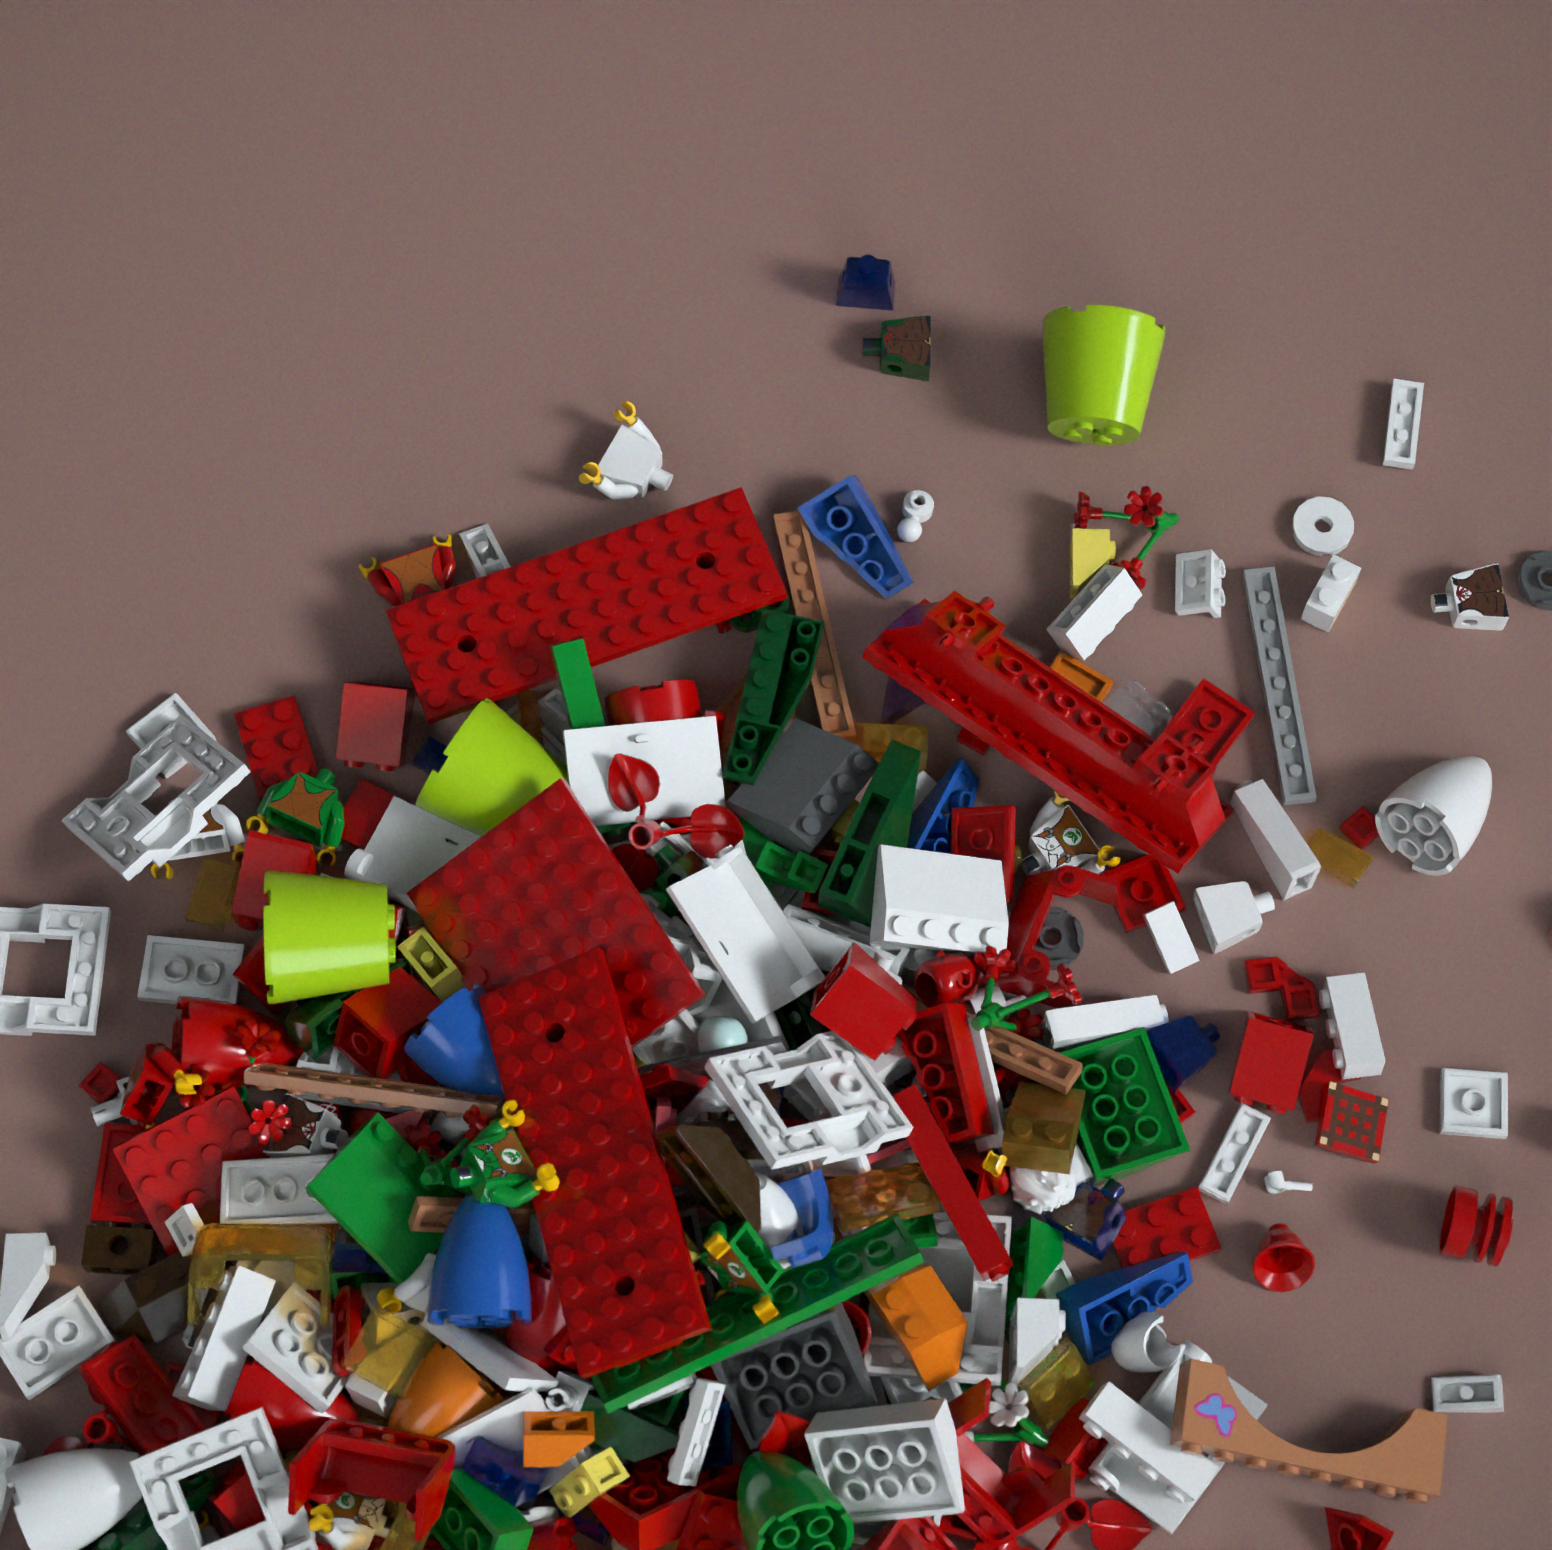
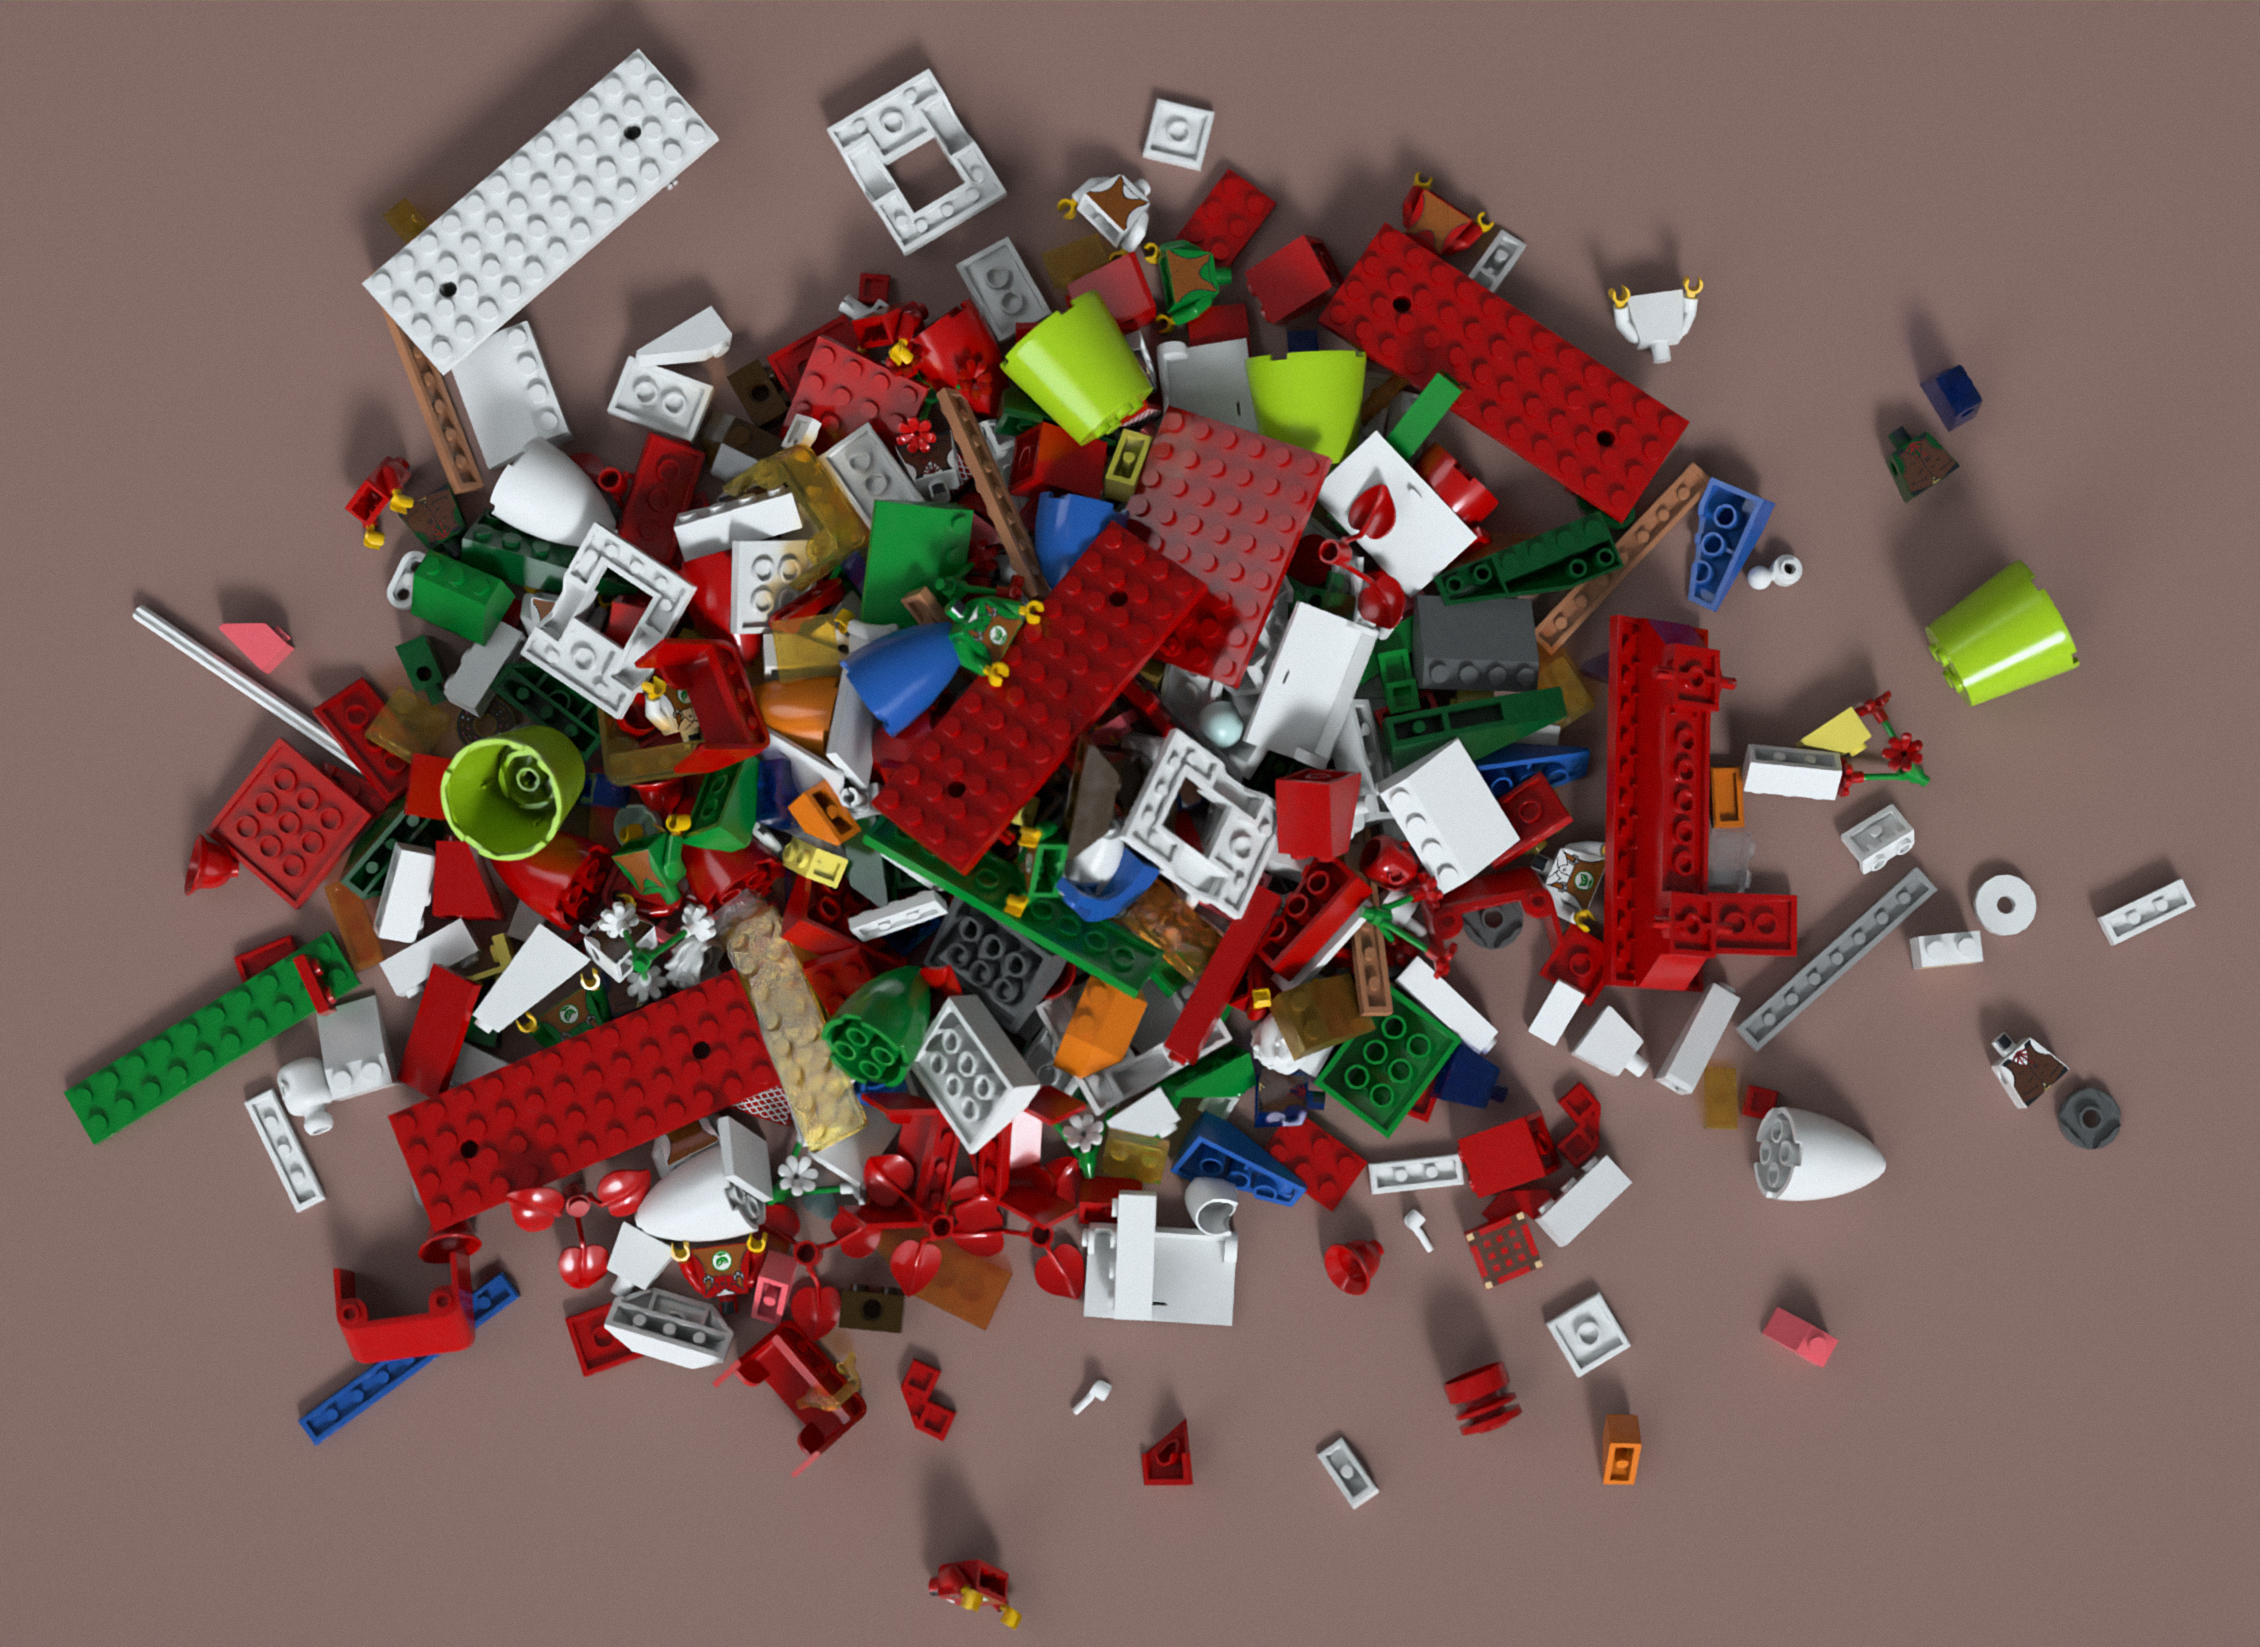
camera: 55 degrees right, 15 degrees up
white piece [61,714,250,882] -> none
nougat arch [1170,1358,1448,1504] -> none

